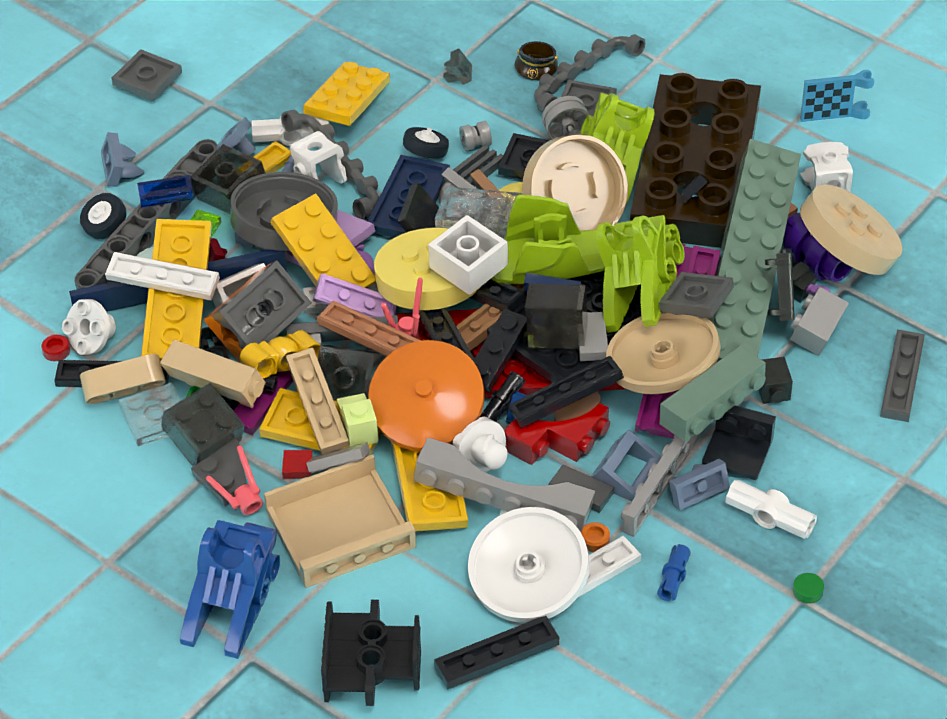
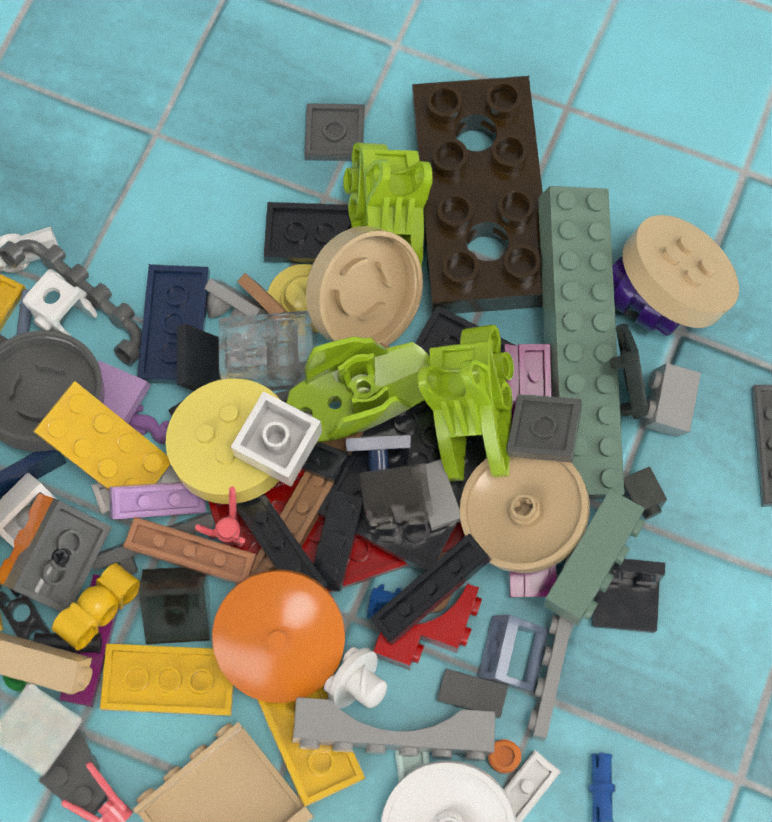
camera: 15 degrees left, 25 degrees up
red tile [282,450,313,479] -> none
tan piece [286,348,349,455] -> none
yellow plate [303,62,390,126] -> none
light grey tile [306,442,371,473] -> none
yellowish green arch [337,393,378,447] -> none
black wheel [403,127,449,159] -> none
clear smoke tile [443,48,472,85] -> none
dark grey tile [453,145,503,187] -> none
light grey wheel [459,121,492,151] -> none
black pin [480,371,526,422] -> none
piece [515,41,558,81] -> none
dark grey bar [534,34,646,113] -> none
light grey wheel [542,96,589,140] -> none
sand blue tile [669,459,730,510] -> none
black tile [681,174,708,200] -> none
white piece [725,480,817,539] -> none
pearl dark grey piece [792,262,831,303] -> none
green tile [793,573,824,603] -> none
dark azure flag [800,70,874,122] -> none
white piece [800,142,853,192] -> none

